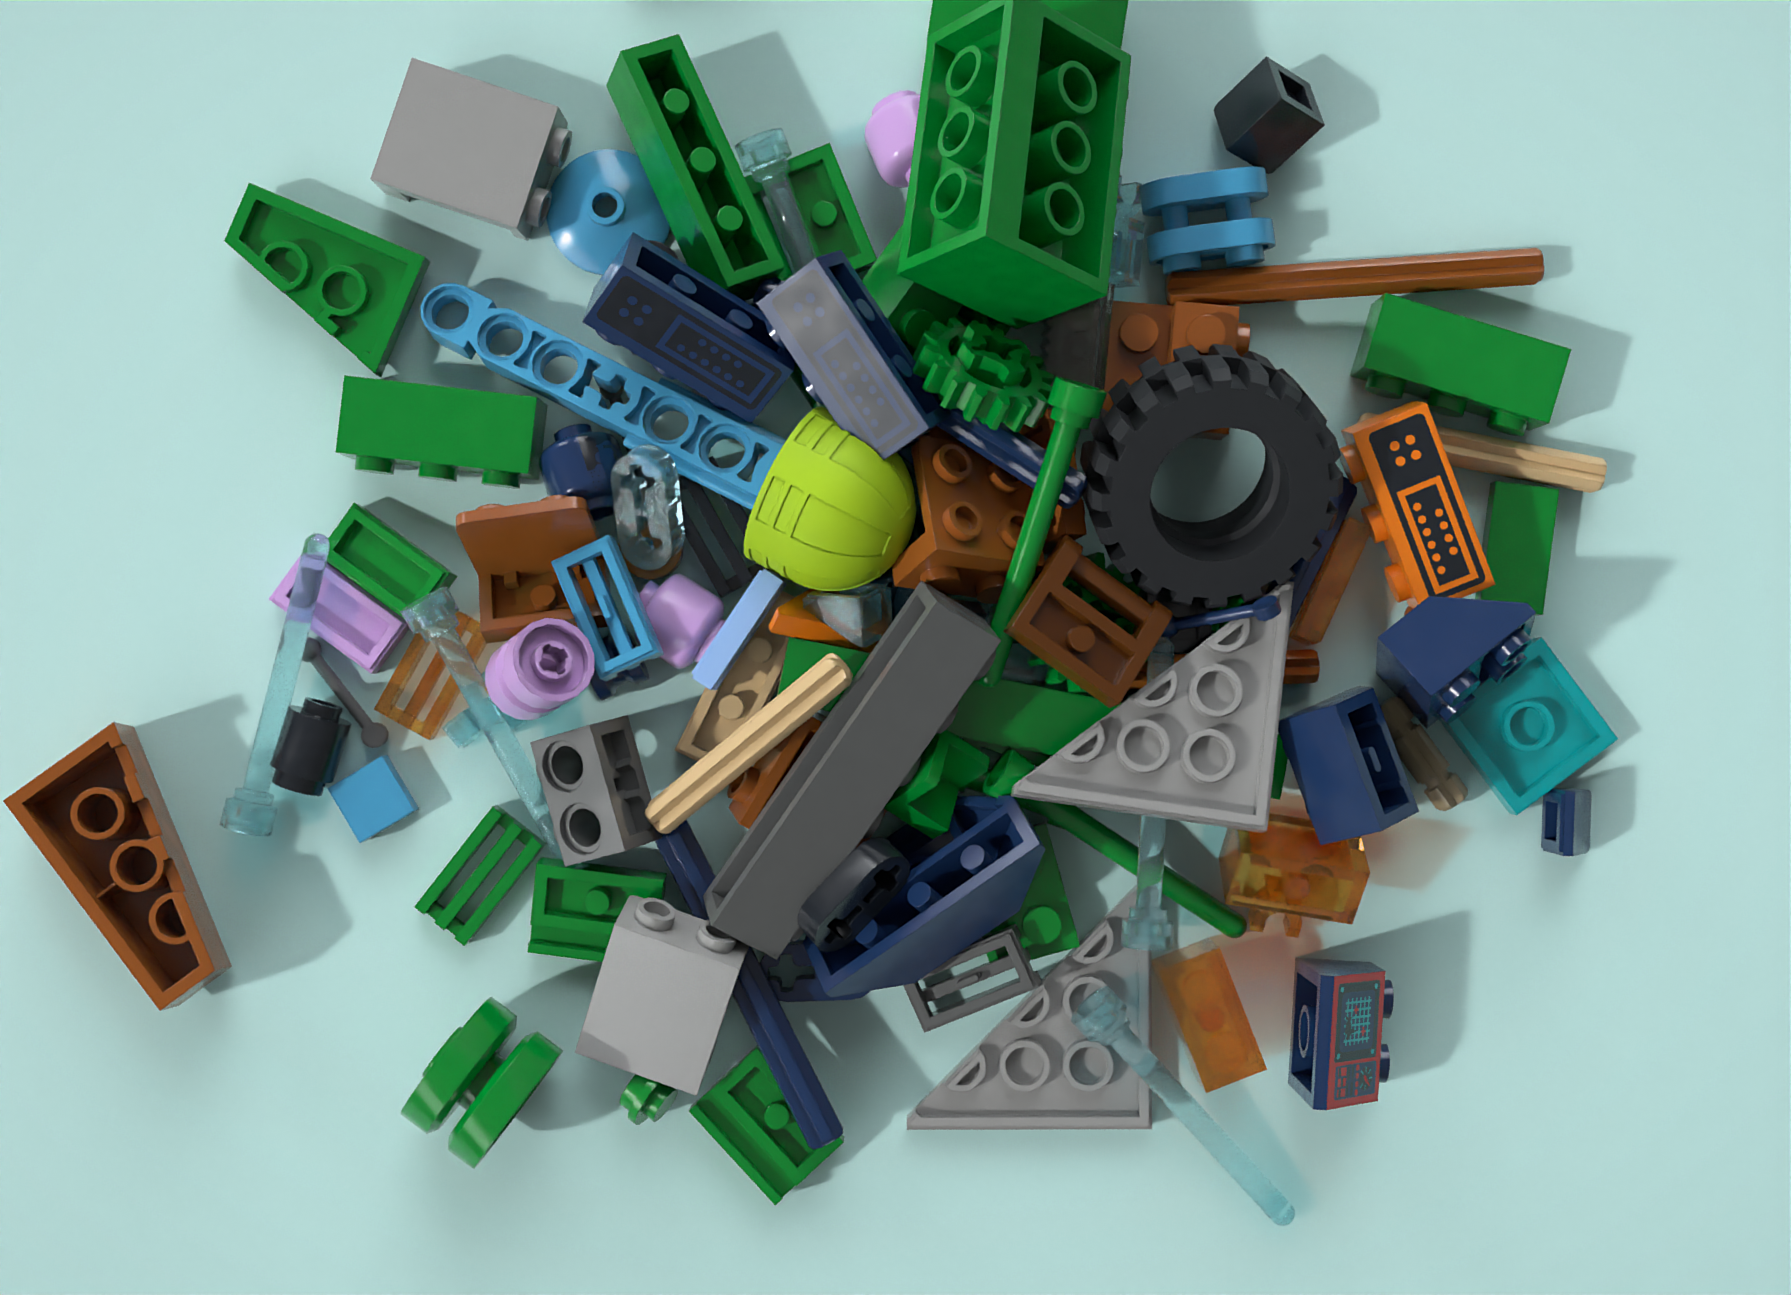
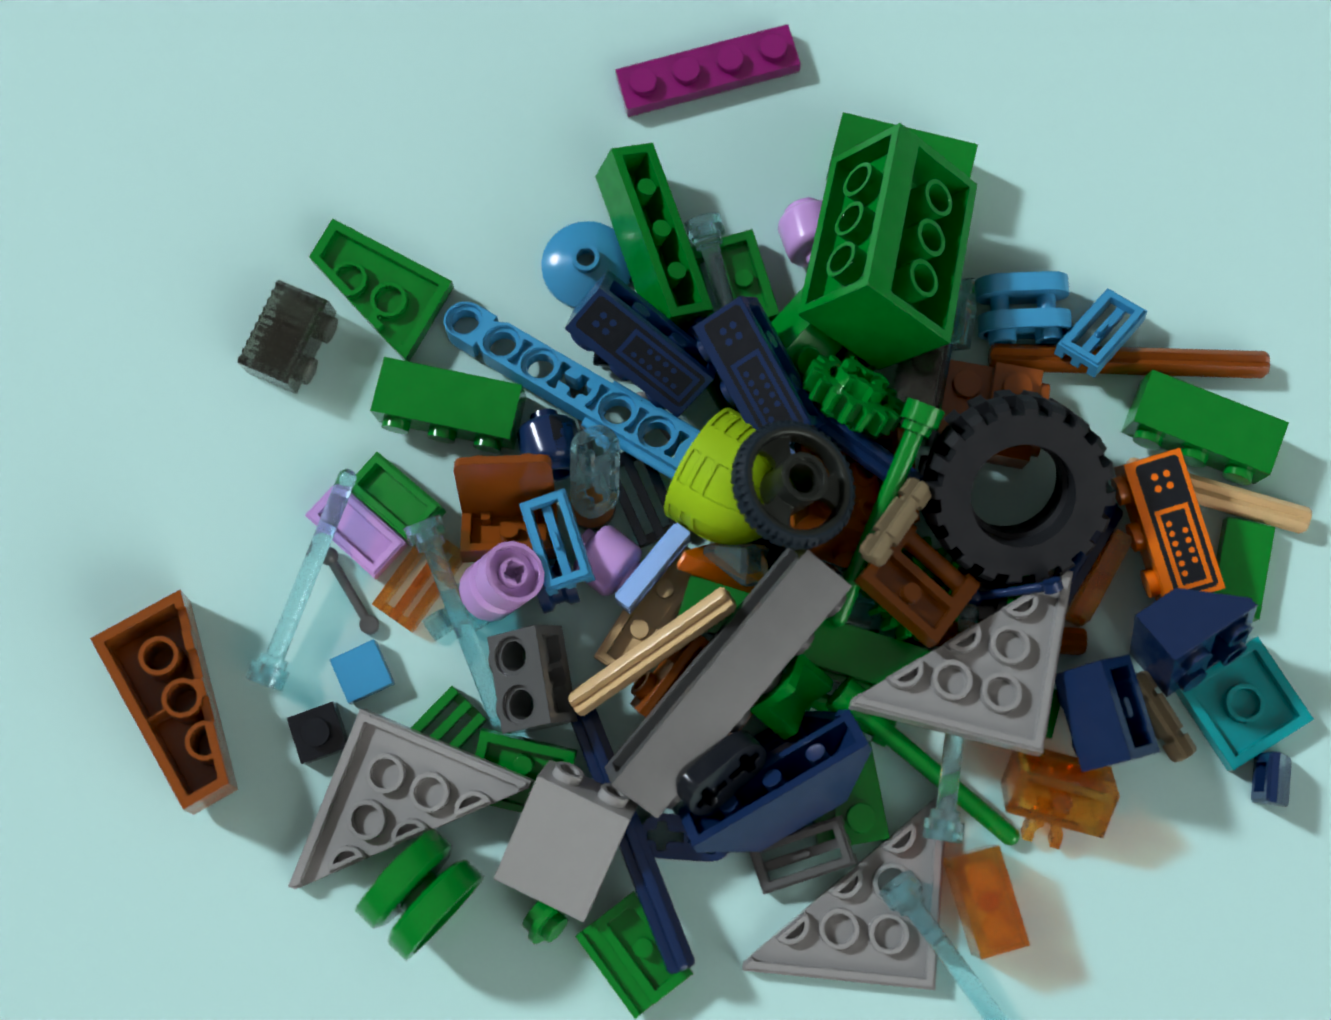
camera: 10 degrees right, 10 degrees down
black brick [270,697,352,796] -> none
light grey panel [370,58,572,241] -> none
black panel [1214,56,1325,174] -> none
dark blue slope [1288,957,1394,1110] -> none
none -> clear smoke brick [237,280,338,394]
none -> black plate [287,701,348,765]
none -> light grey tile [288,709,534,889]
none -> pearl dark grey wheel [731,420,856,550]
none -> dark tan axle [859,477,931,567]
none -> dark azure tile [1054,288,1148,378]

